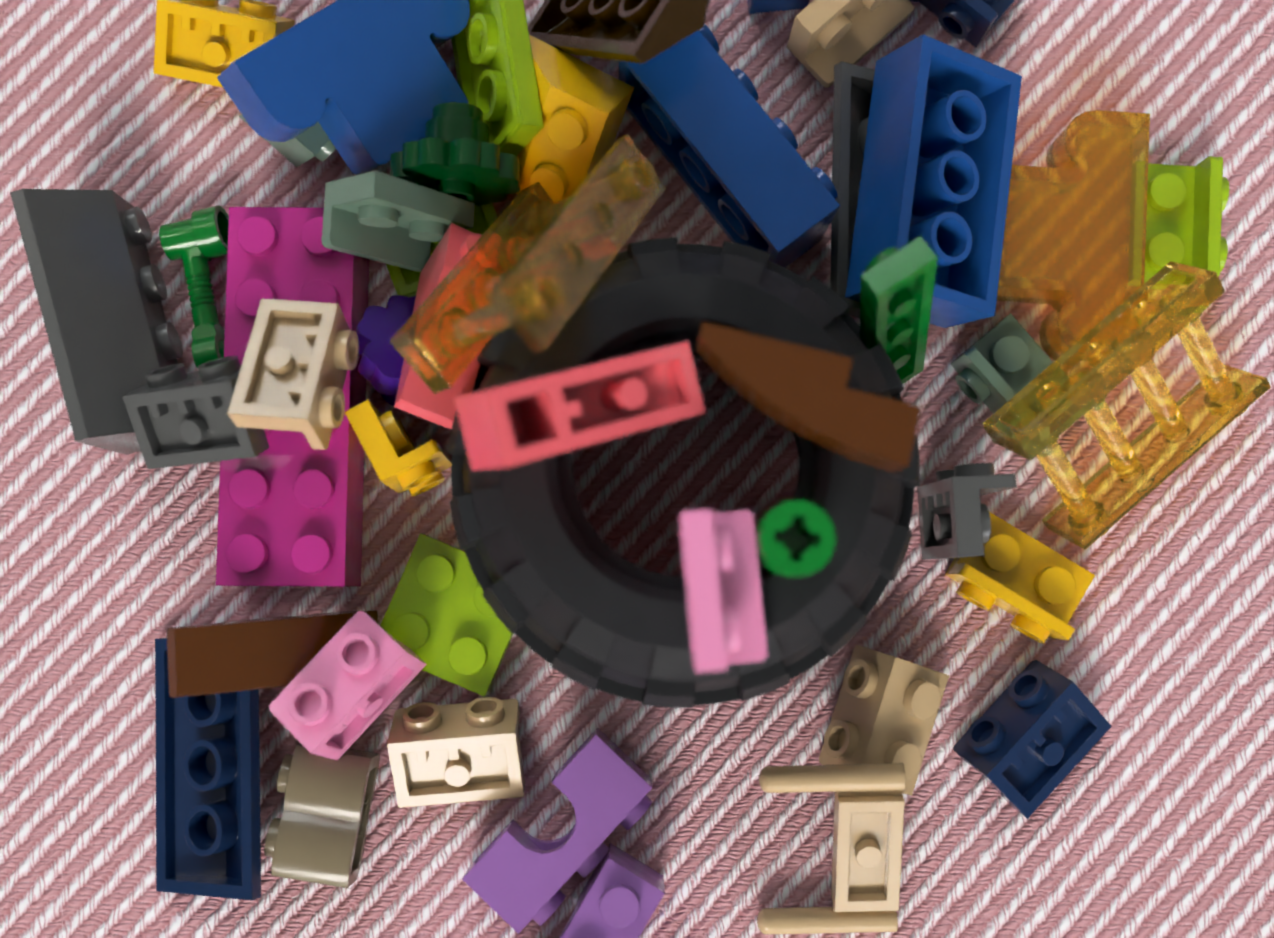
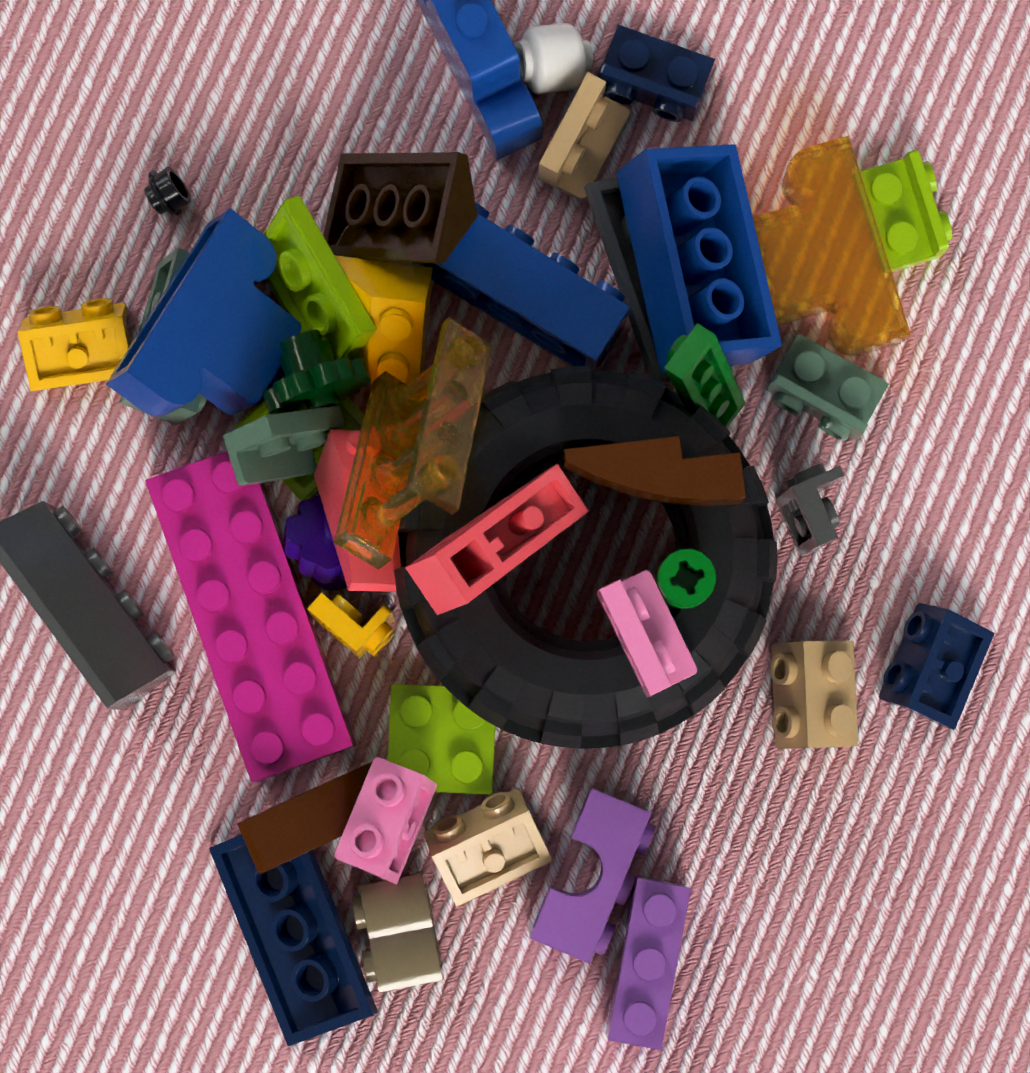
camera: 20 degrees left, 0 degrees up
dark grey bracket [122,356,270,469] -> none
green brick [159,205,229,369] -> none
tan bracket [227,299,359,450] -> none
tan plate [757,763,906,935] -> none
yellow bracket [945,512,1095,644] -> none
clear yellow fence [982,261,1271,550] -> none

